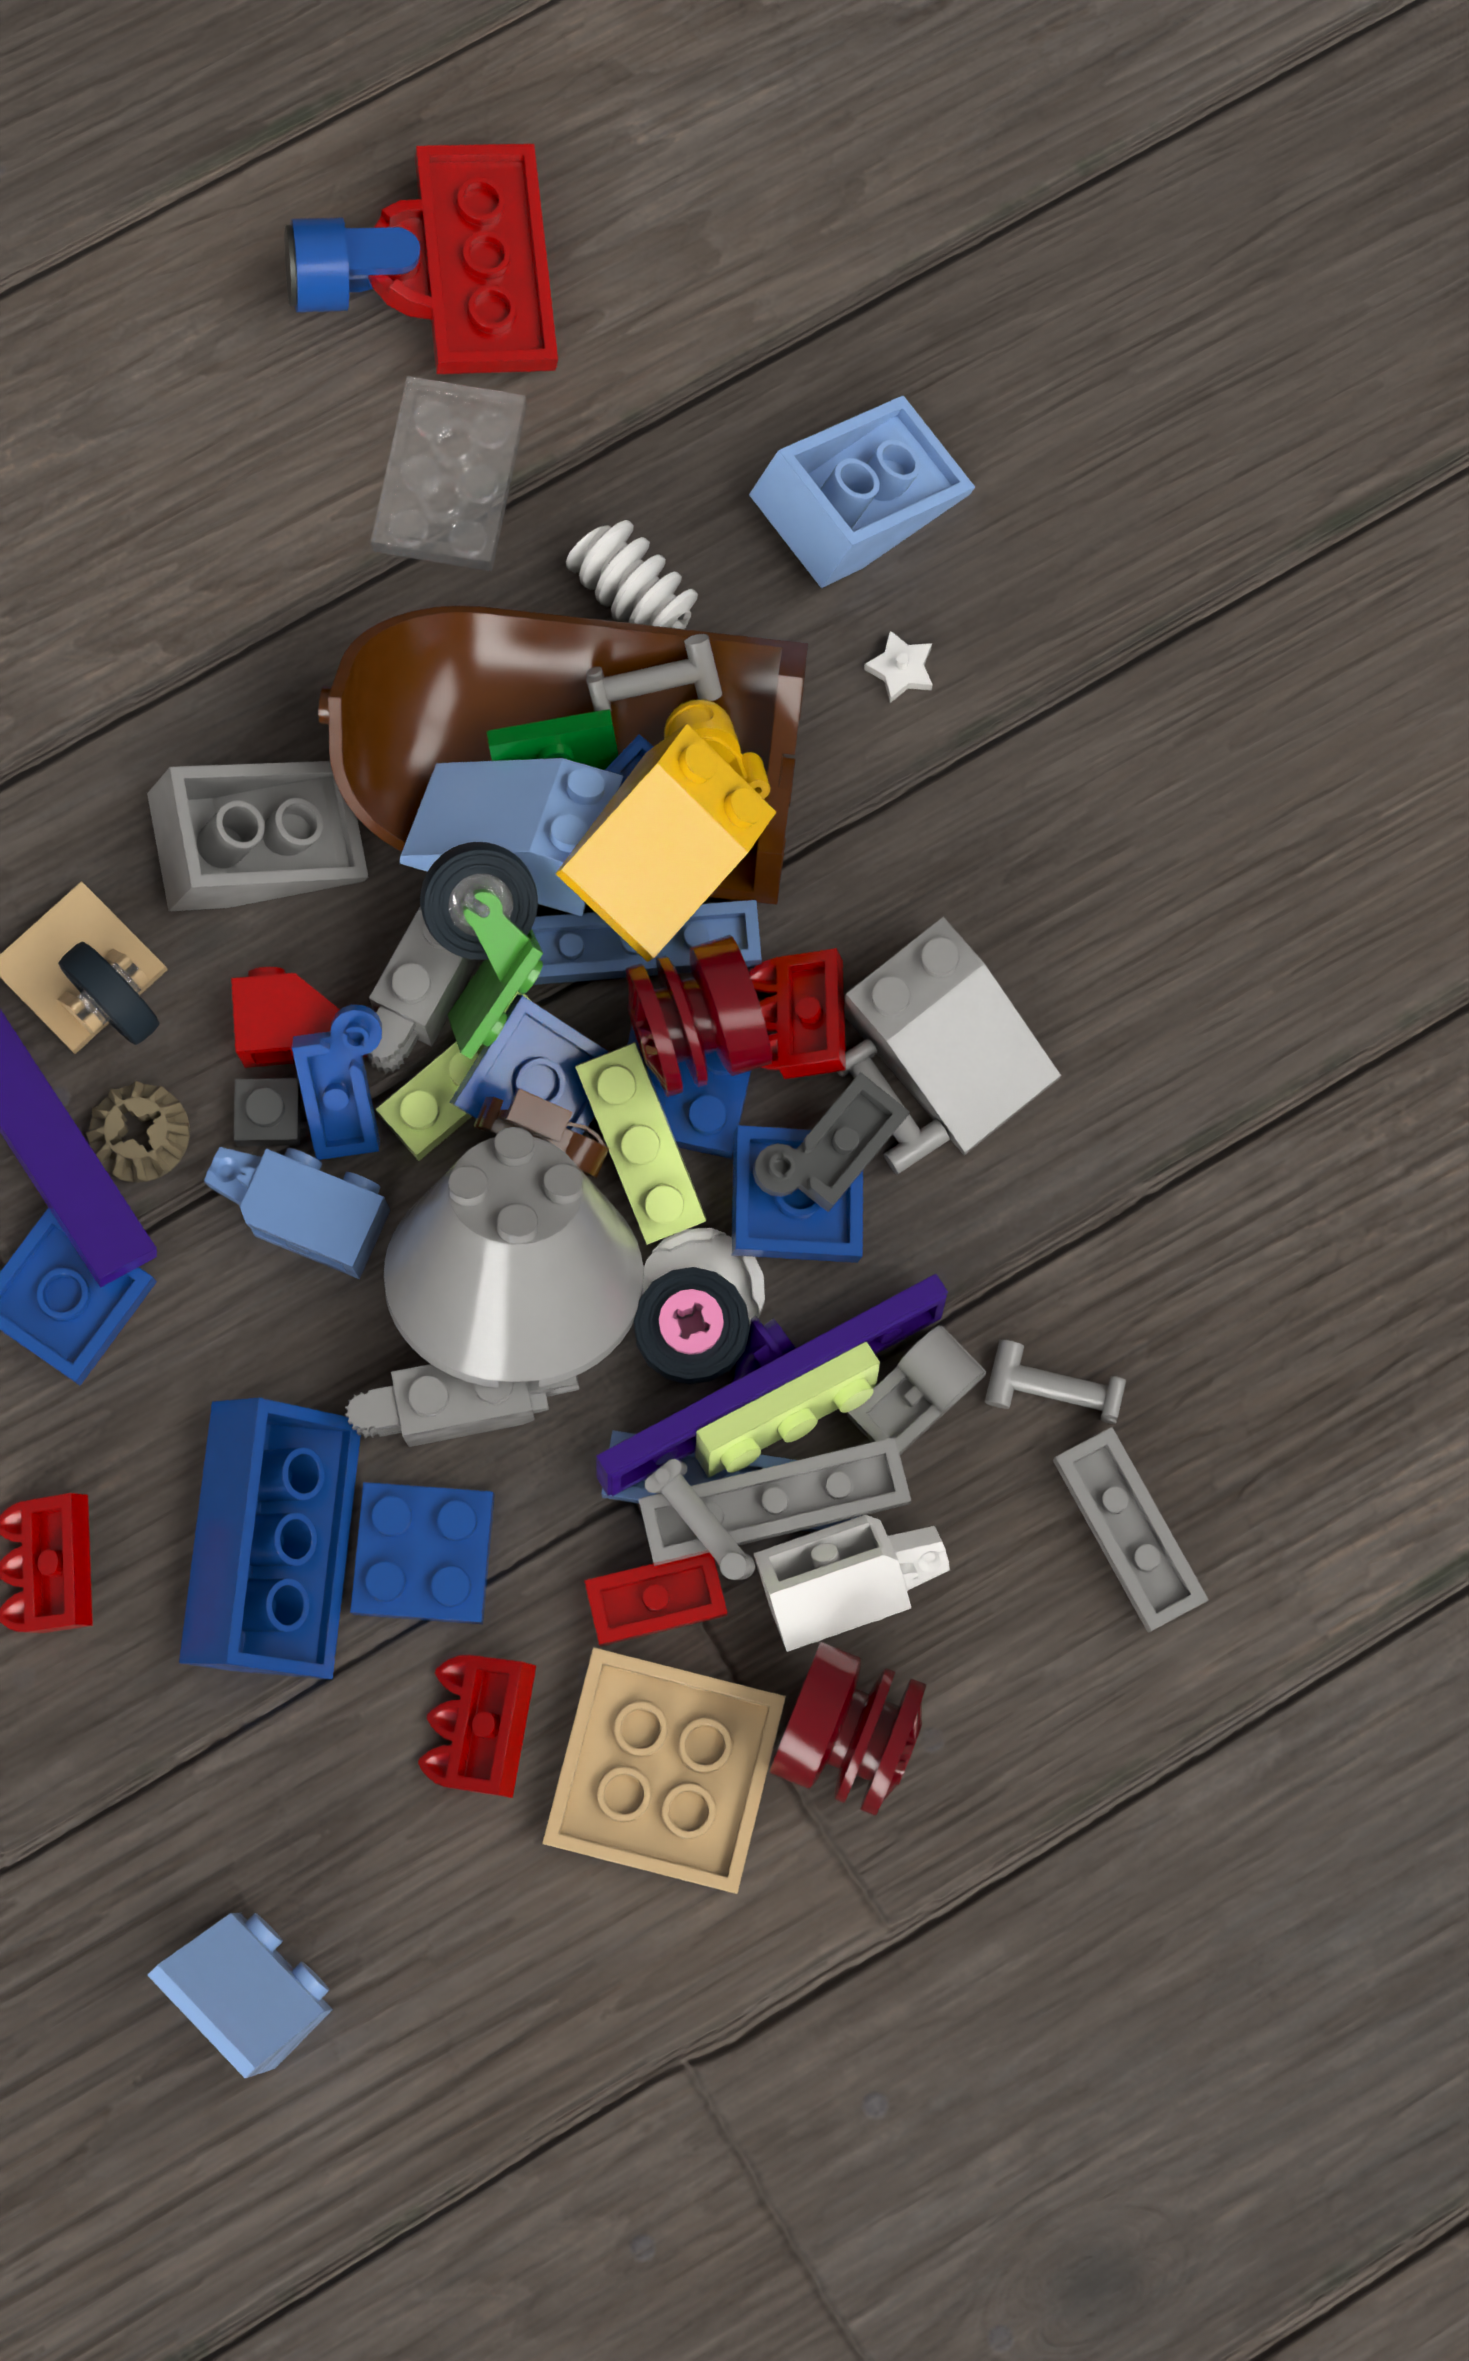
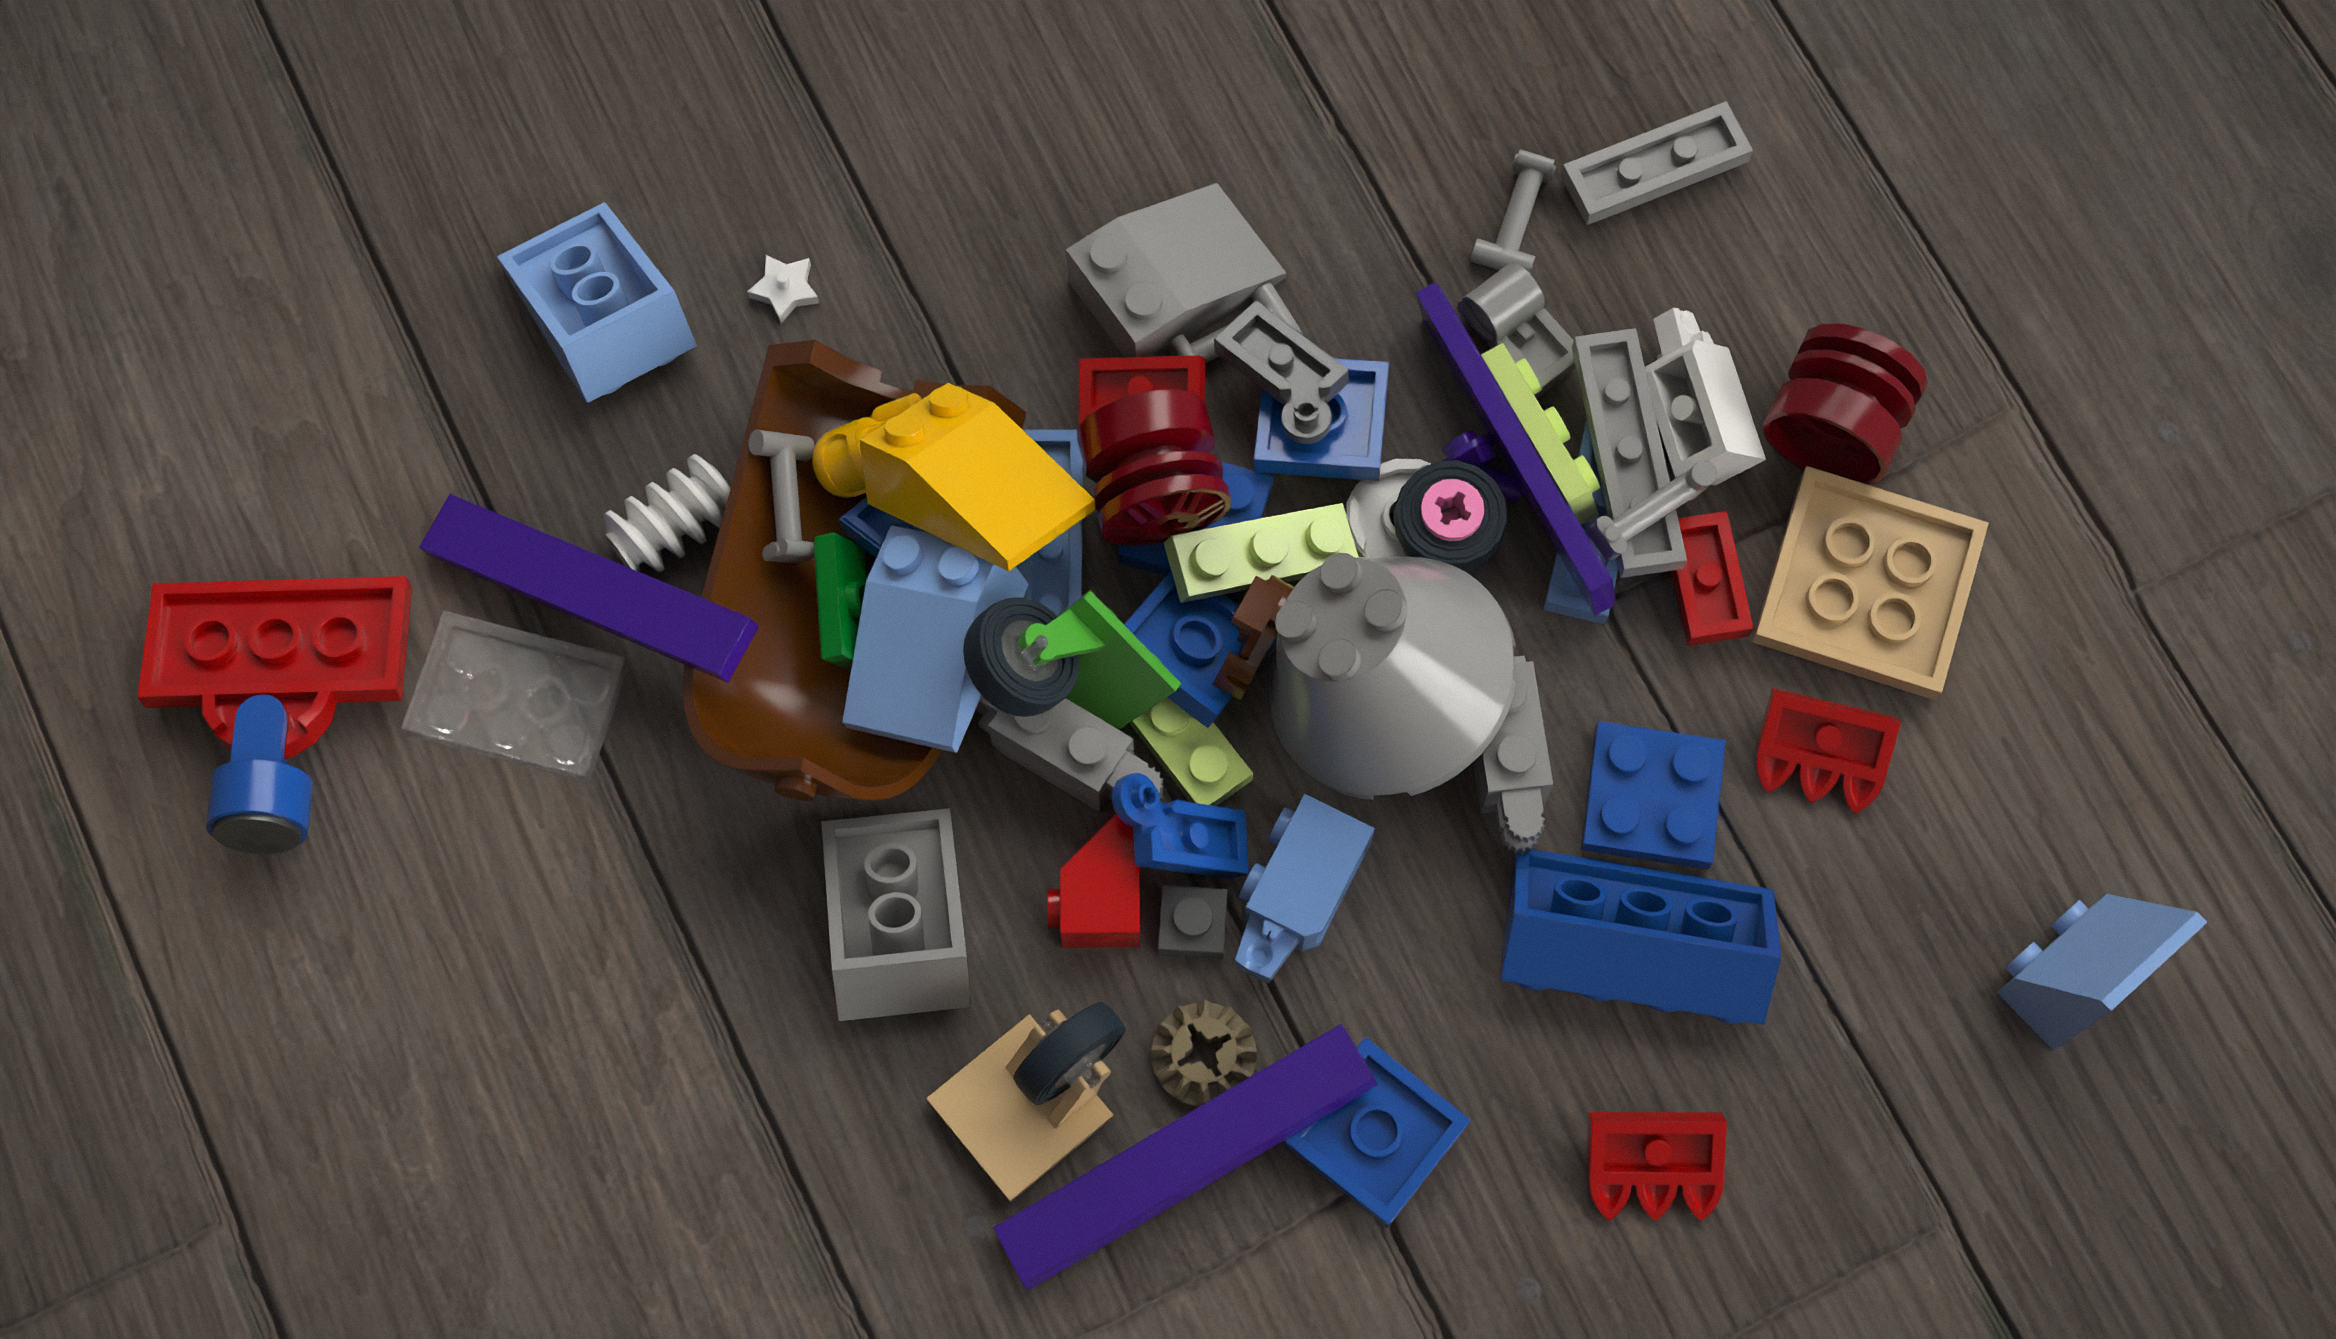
camera: 85 degrees left, 5 degrees down
none -> dark purple tile [419,494,759,683]

